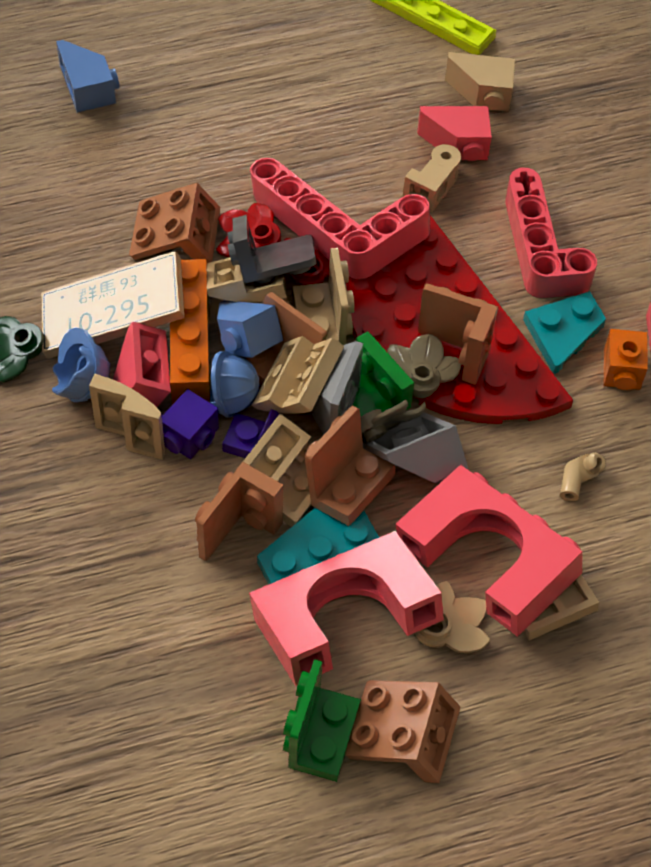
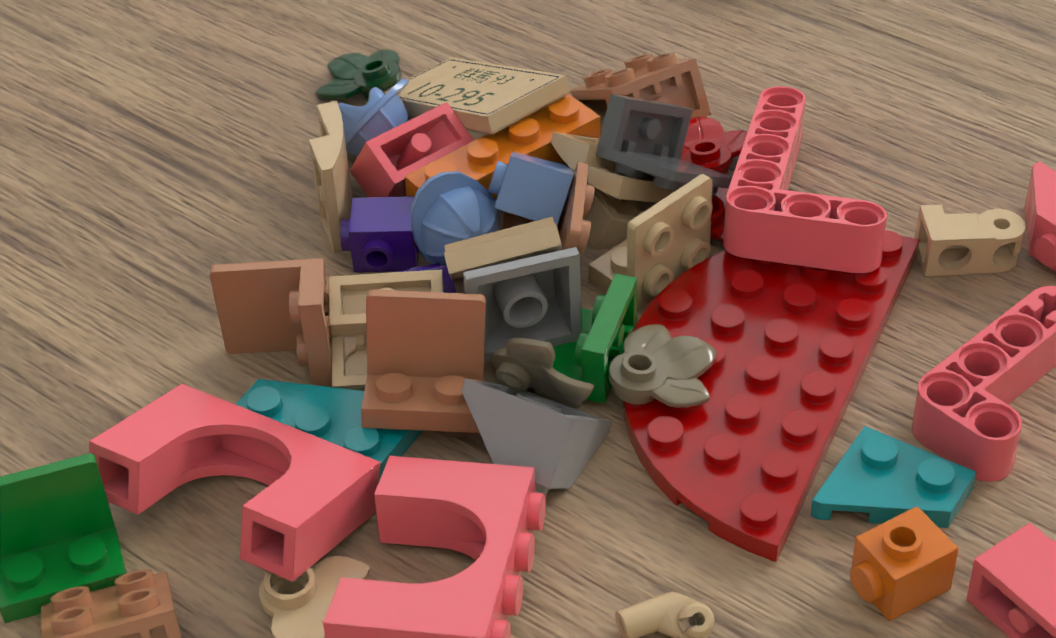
camera: 60 degrees right, 15 degrees down
nougat bracket [418,284,498,385] -> none

